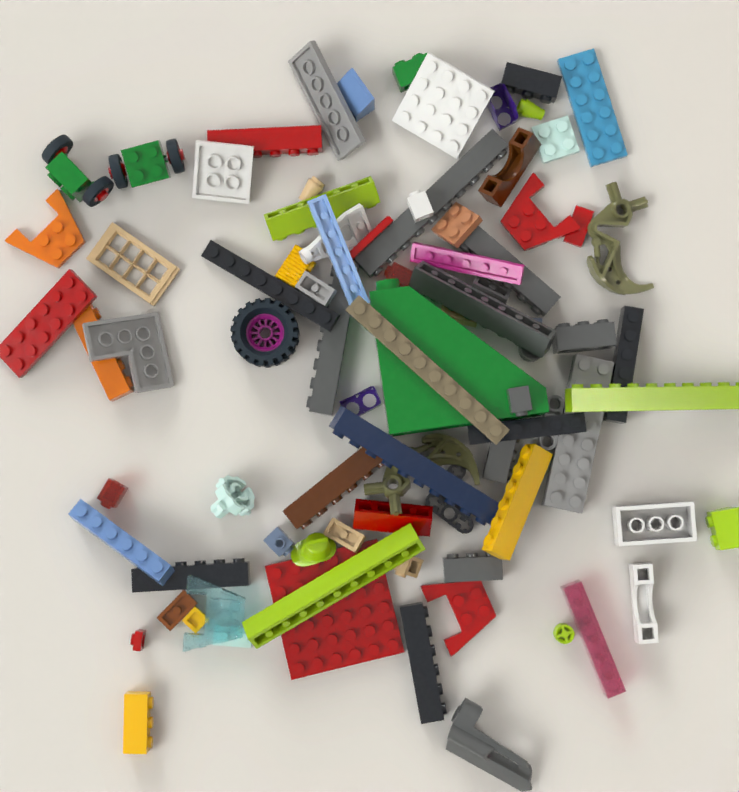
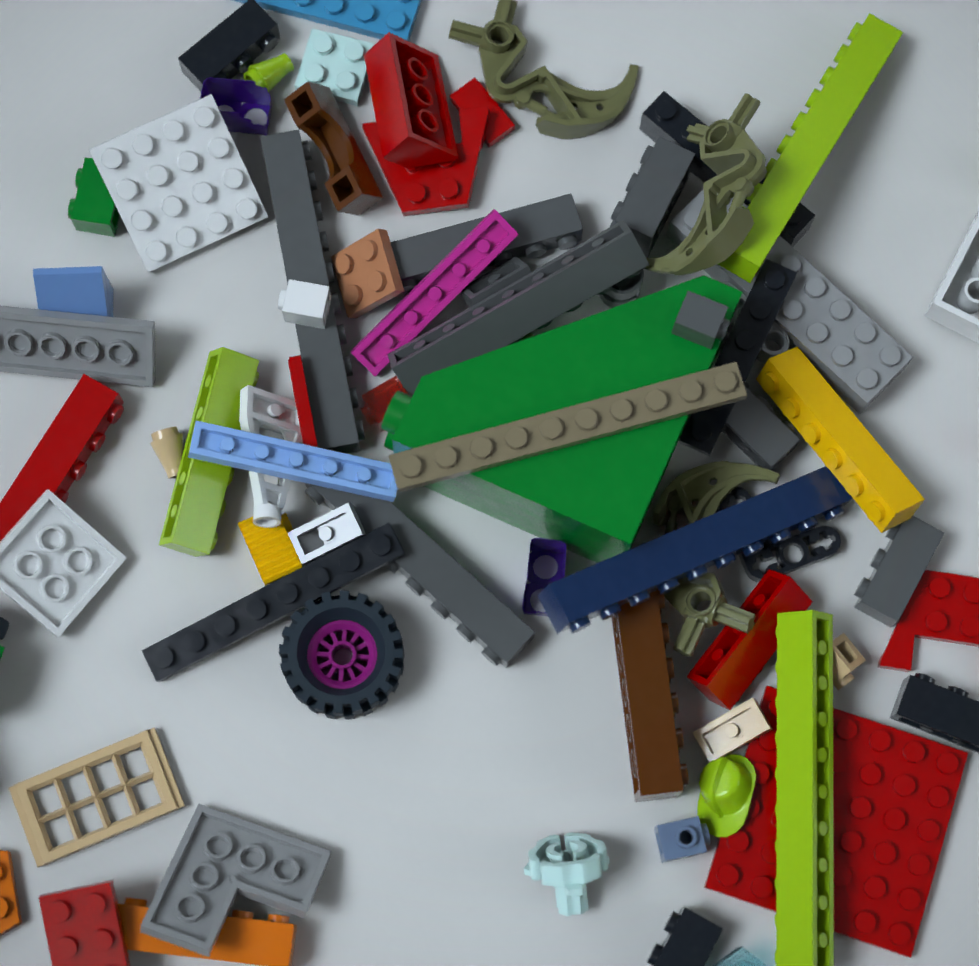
camera: 65 degrees left, 10 degrees down
none -> red slope [364,32,458,168]
none -> olive piece [644,93,767,275]

